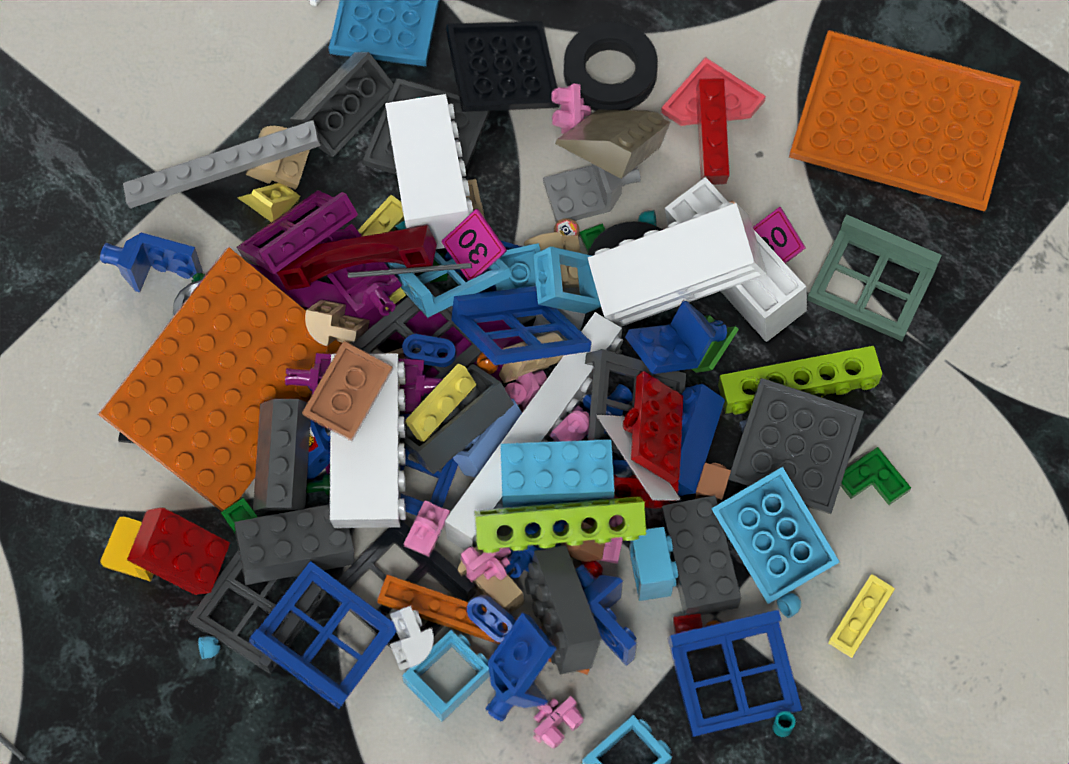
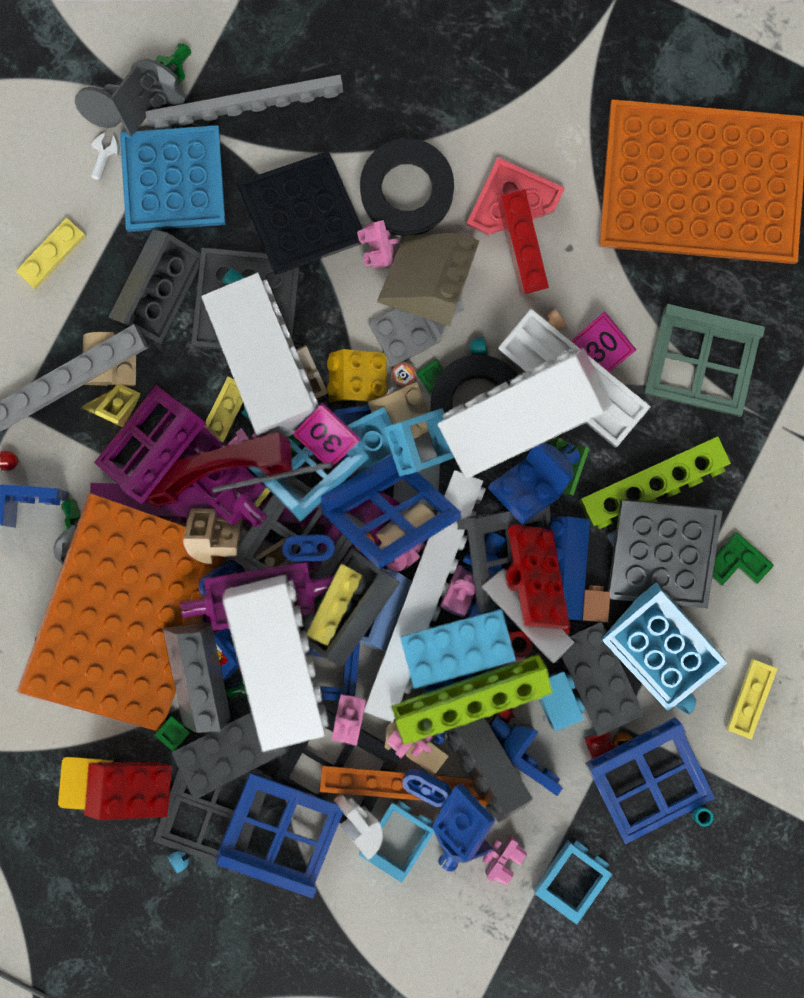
camera: 15 degrees left, 20 degrees up
nougat plate [302,341,393,442] -> none
none -> red hinge [0,451,18,471]
none -> light yellow plate [16,217,86,290]
none -> yellow bracket [327,349,387,403]

